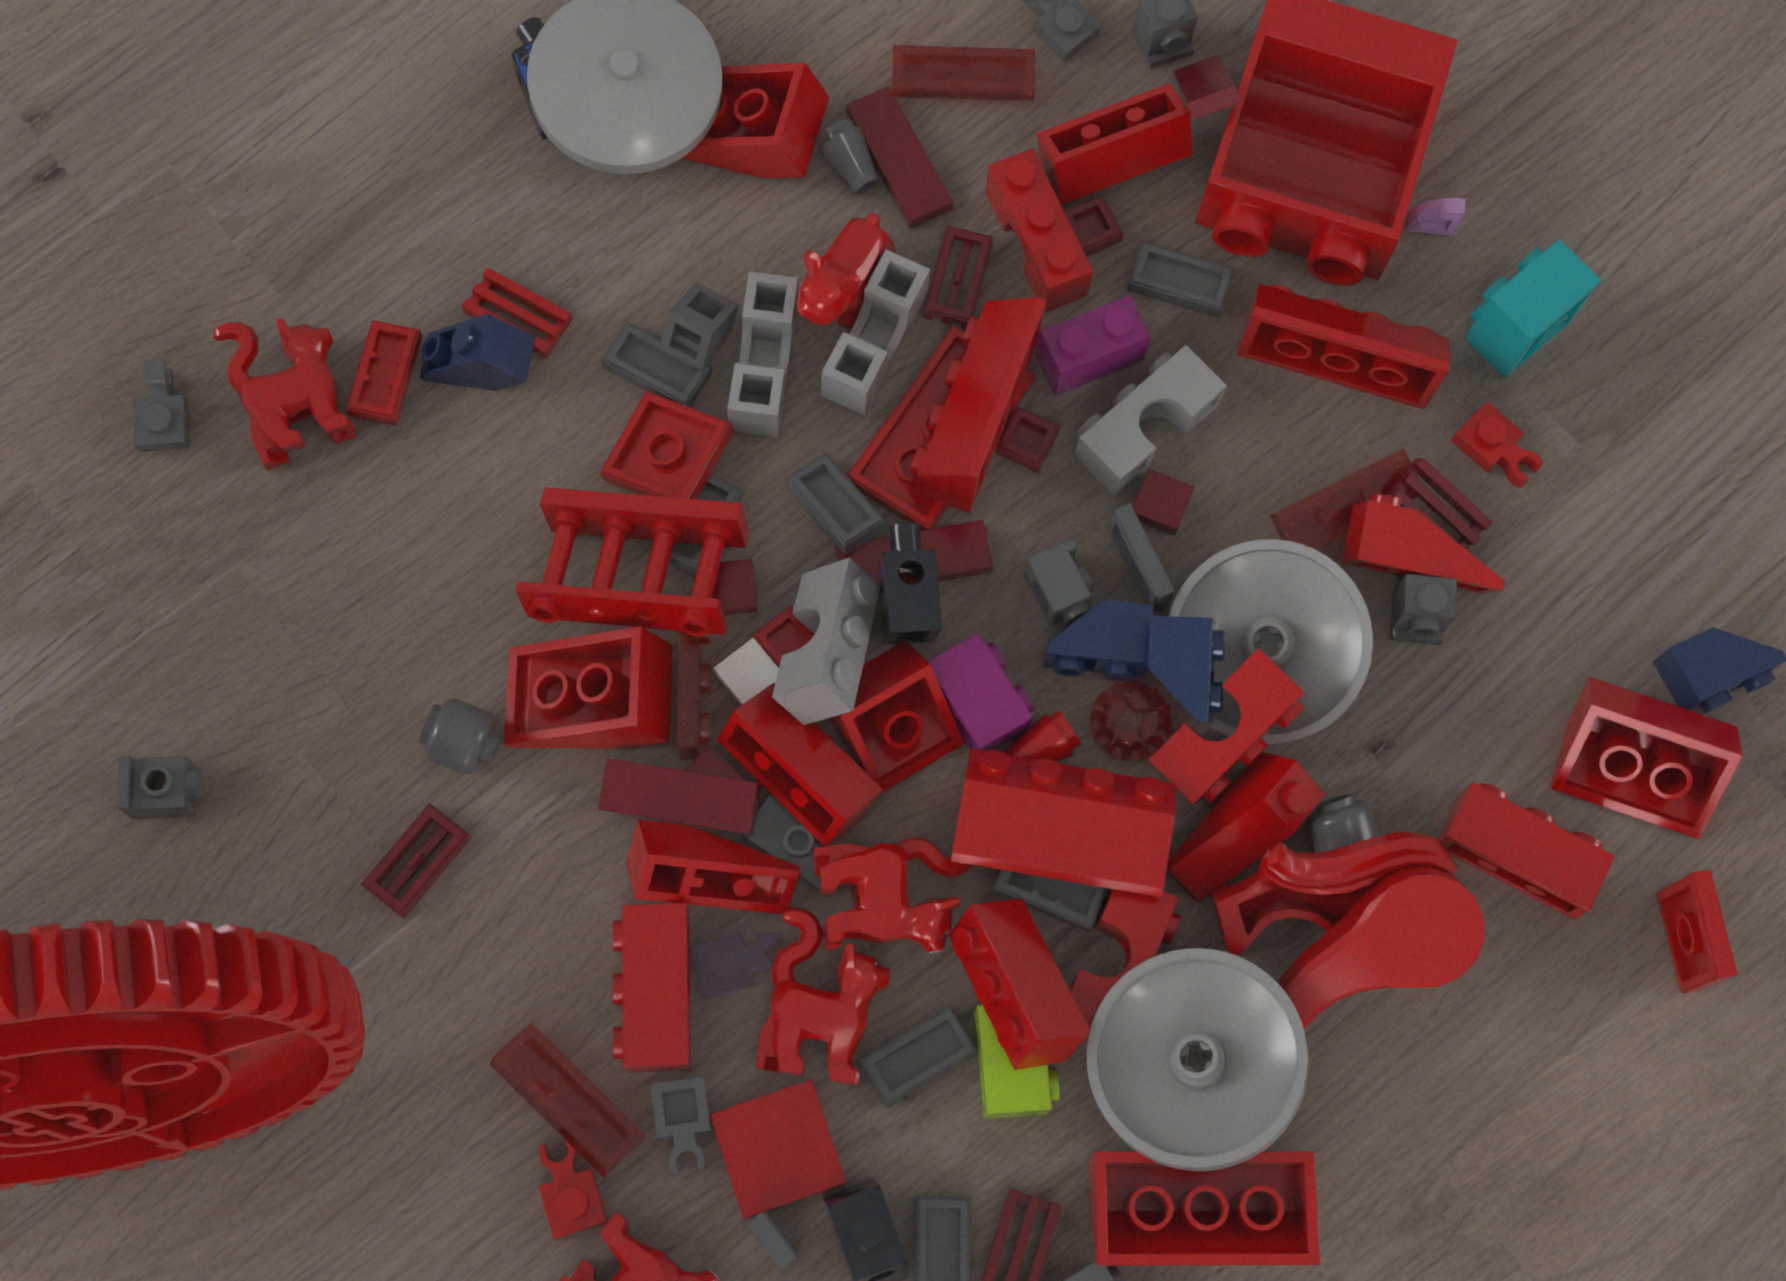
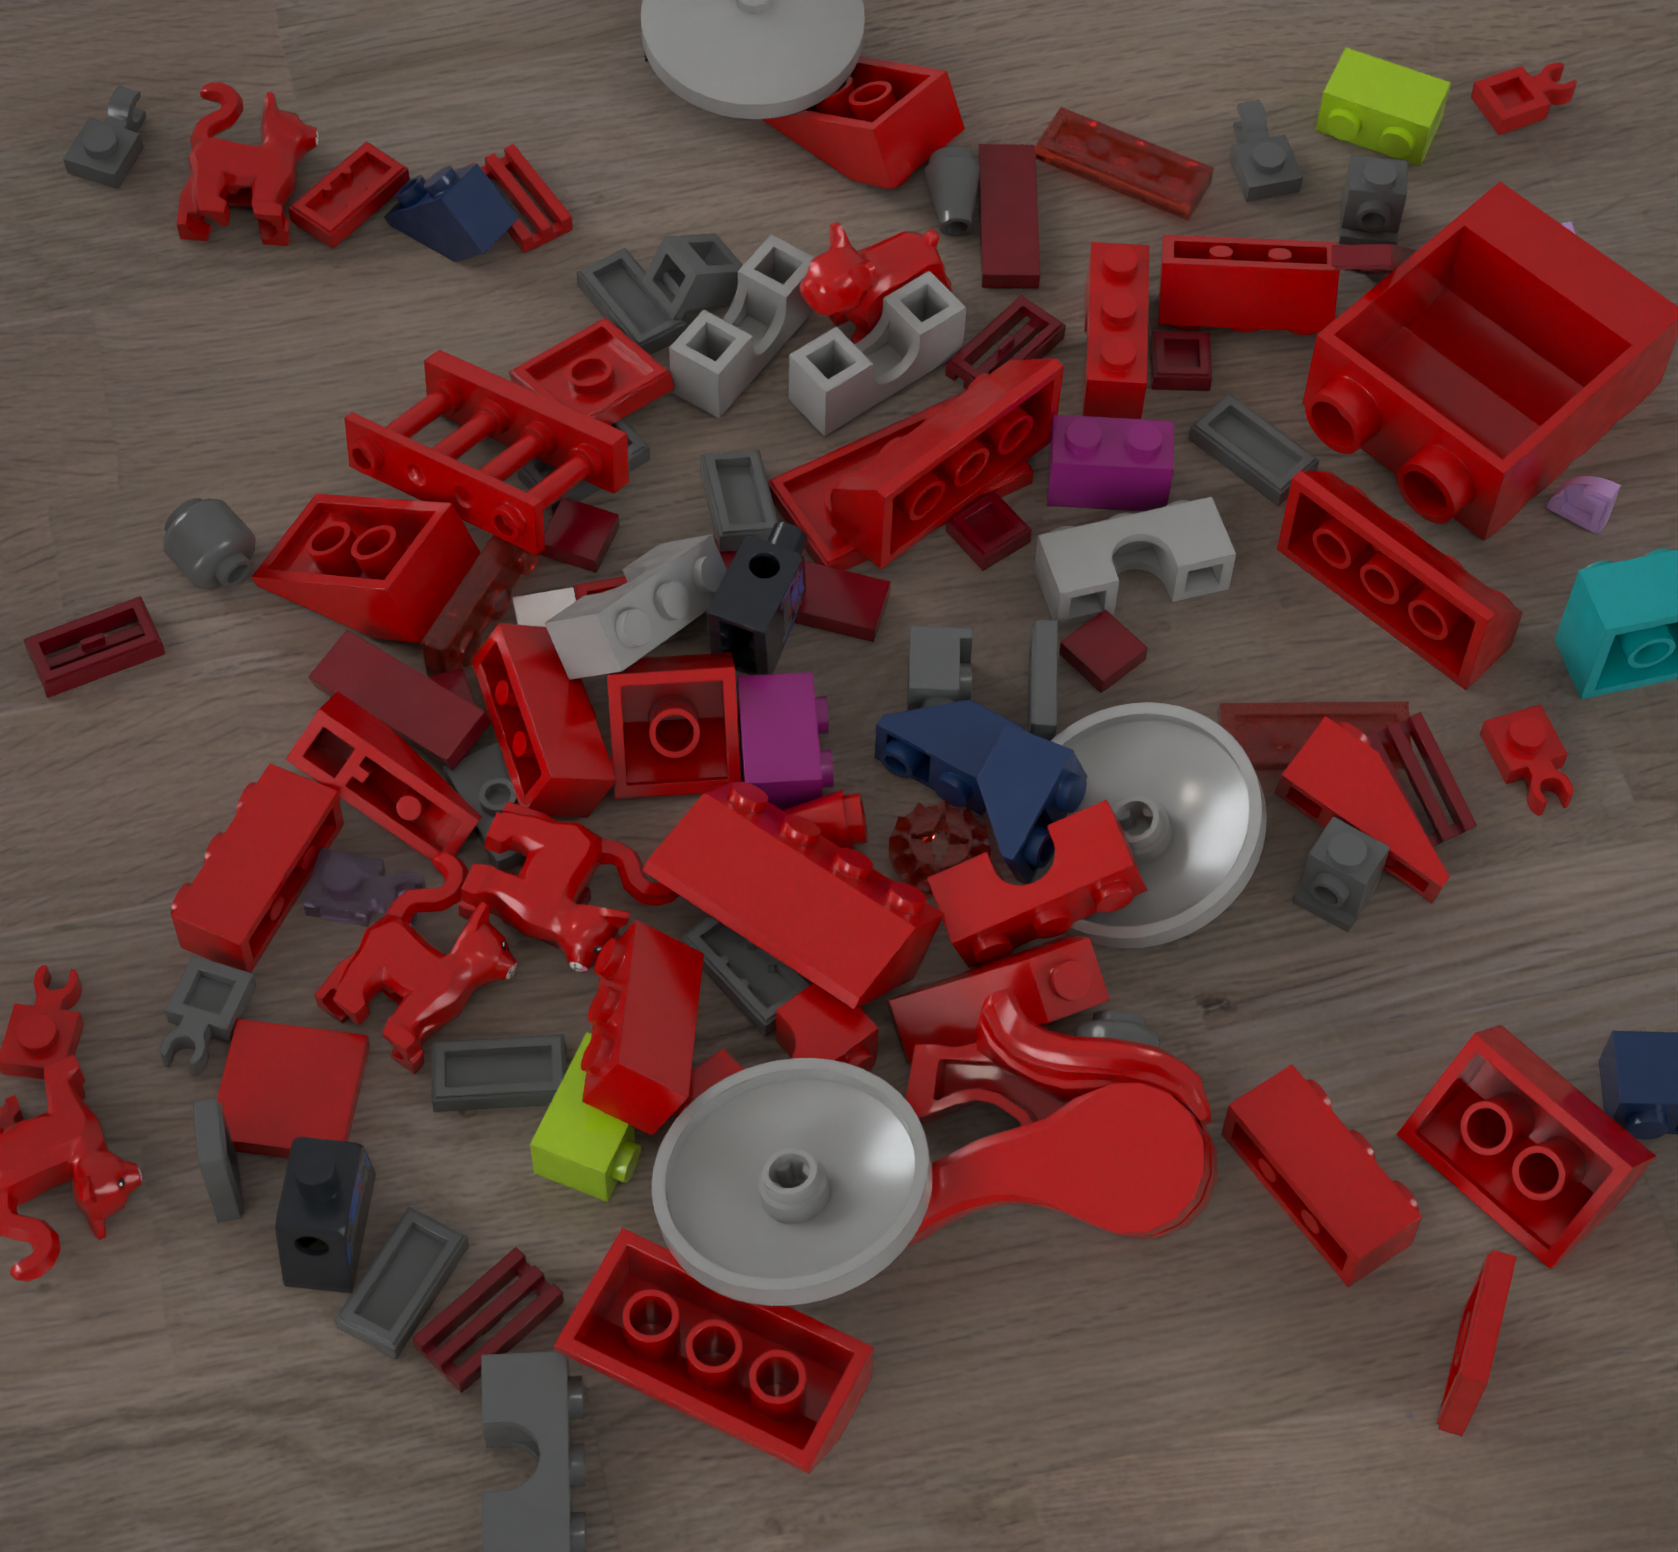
camera: 30 degrees right, 15 degrees down
clear red plate [490,1023,645,1178] -> none

